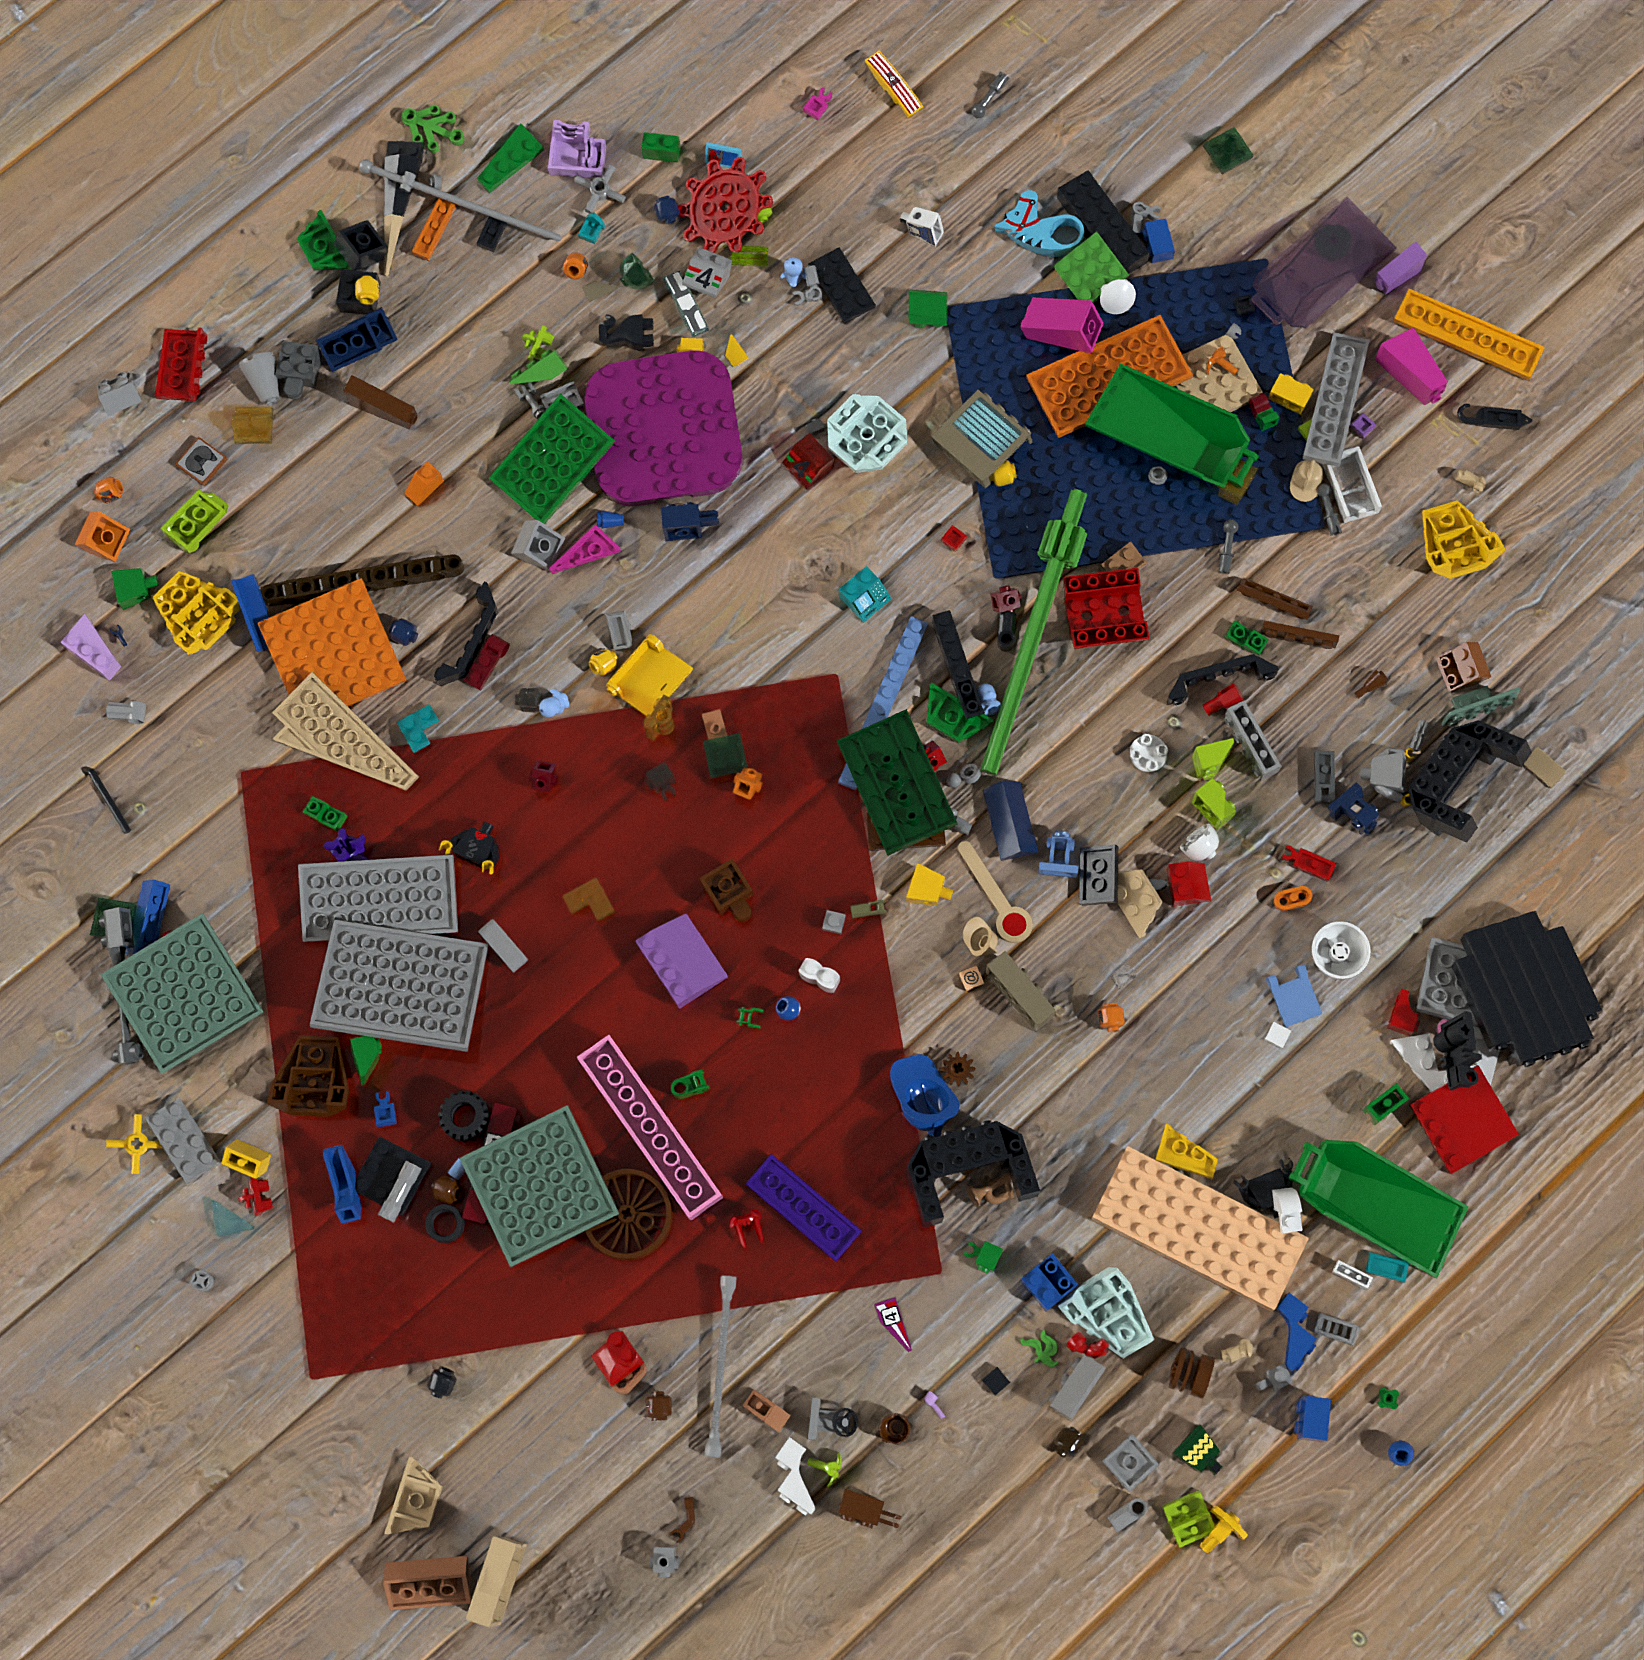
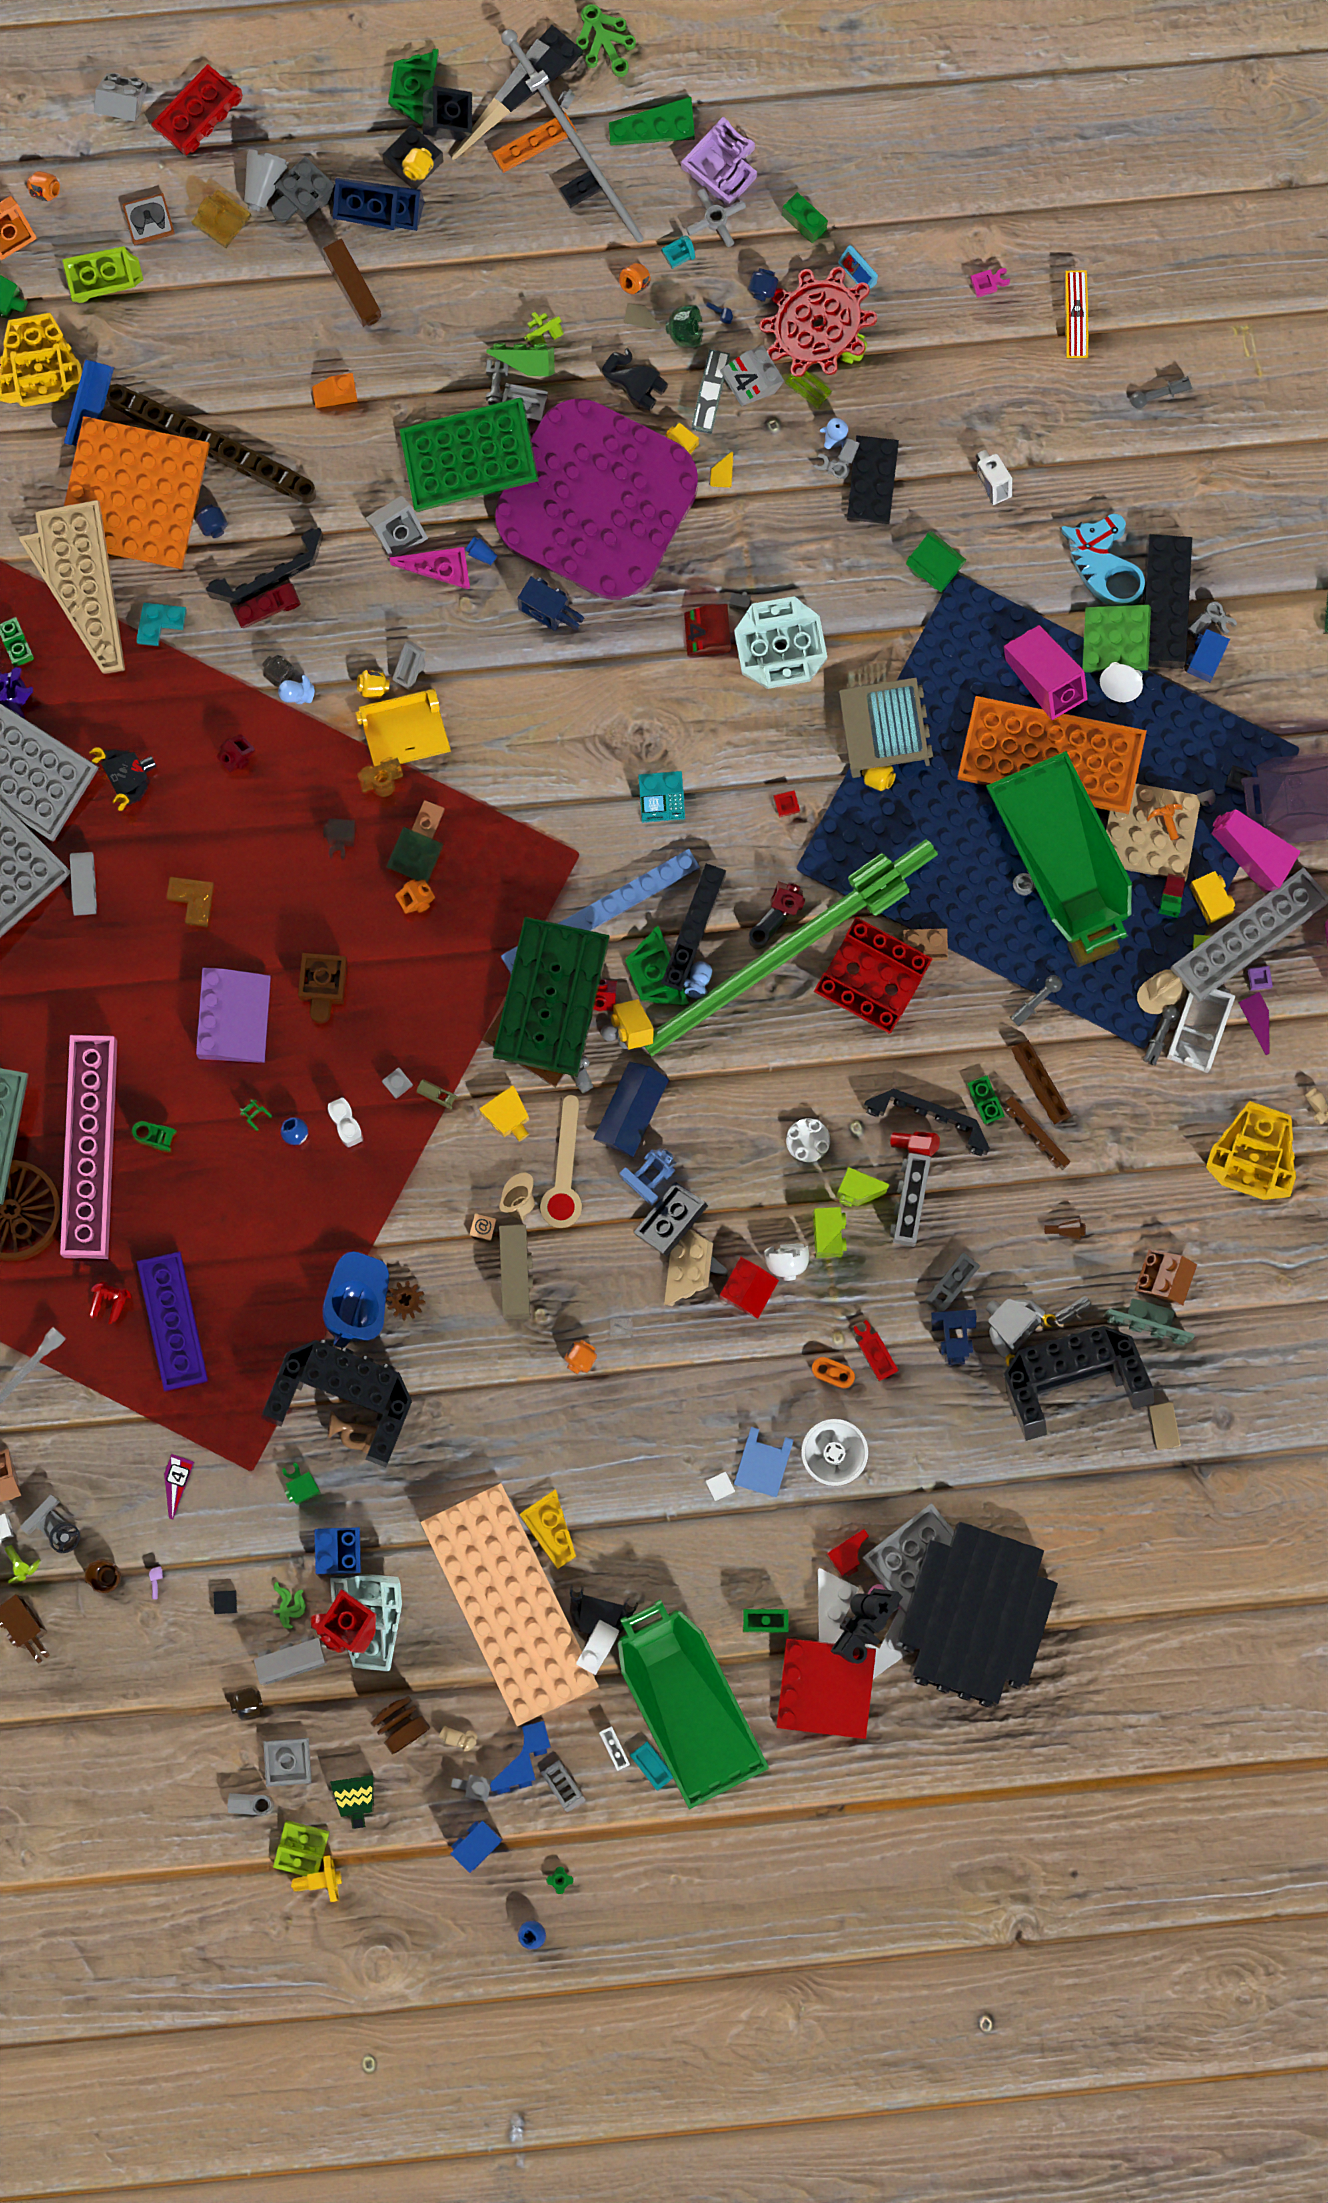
camera: 30 degrees right, 5 degrees up
none -> red slope [318,1589,376,1653]
none -> yellow brick [611,999,654,1050]
none -> dark blue hand [706,302,733,324]
none -> dark pink slope [1212,809,1301,893]
none -> magenta sticker [1238,992,1270,1055]

